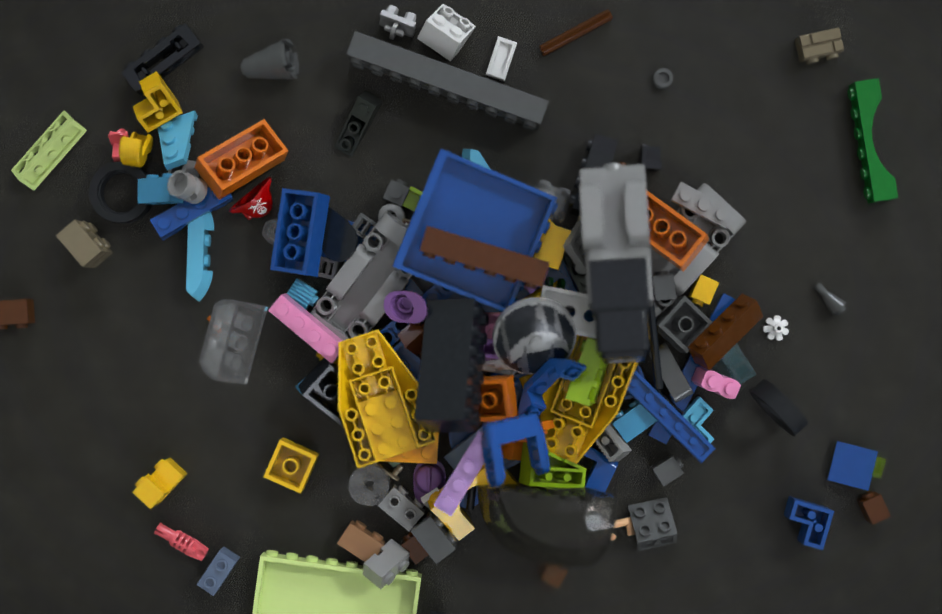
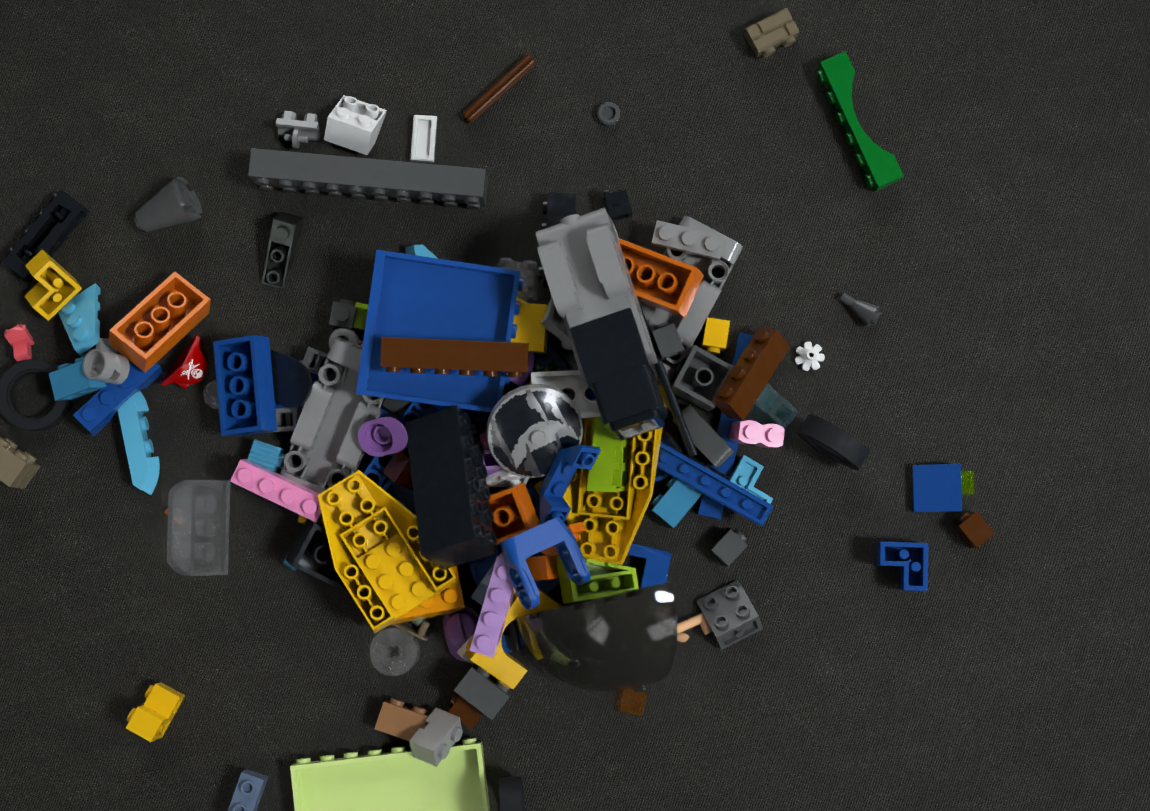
camera: 15 degrees left, 5 degrees down
yellow animal [119,131,153,168] -> none
coral hinge [154,522,209,561] -> none
yellow brick [263,437,320,494] -> none
light grey brick [378,484,425,531] -> none
light grey brick [595,423,632,462] -> none

